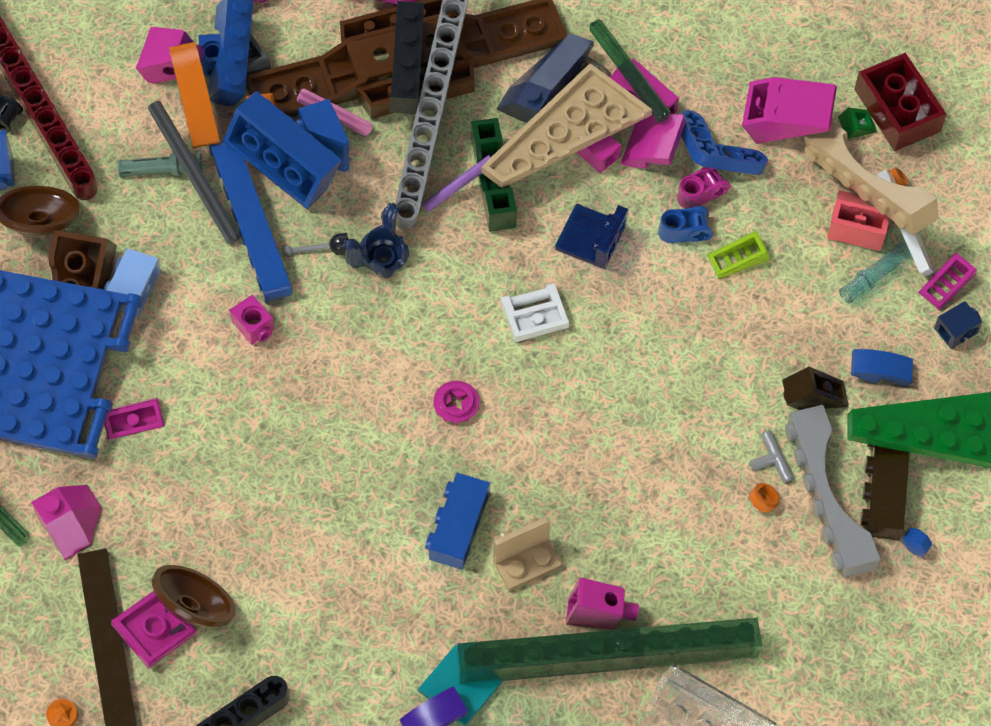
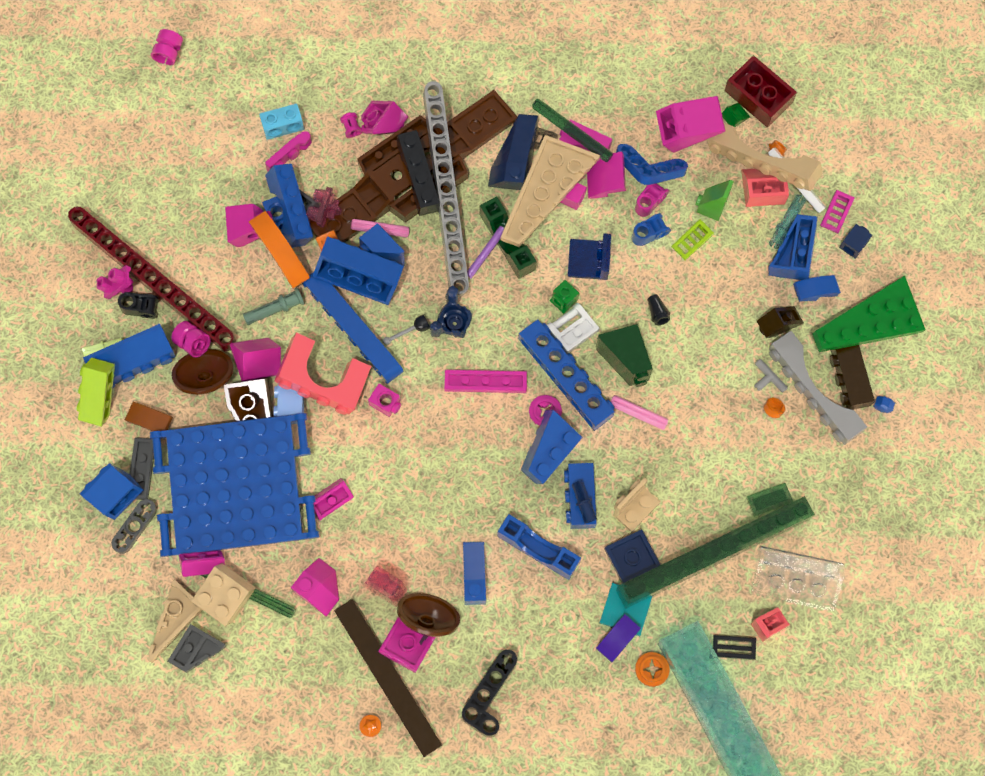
camera: 20 degrees left, 10 degrees up
dark grey axle [148,101,240,244] -> none
dark pink torso [566,578,639,629] -> none
none -> dark pink wheel [171,321,211,357]
none -> dark pink slope [230,338,281,382]
none -> coral arch [274,332,371,415]
none -> clear pink hips [307,187,342,227]
none -> clear pink torso [363,566,408,607]
none -> dark pink plate [444,370,527,393]
none -> blue slope [463,542,486,605]
none -> blue arch [497,514,581,580]
none -> blue brick [518,319,615,431]
none -> blue wedge [521,409,583,484]
none -> green window [550,280,579,314]
none -> dark blue axle [572,481,597,524]
none -> dark green slope [596,324,653,387]
none -> dark blue plate [604,529,662,586]
none -> bright pink axle [611,395,668,430]
none -> black cone [647,294,671,326]
none -> bright green slope [695,180,734,221]
none -> clear green tile [746,483,794,517]
none -> blue wedge [769,214,818,280]

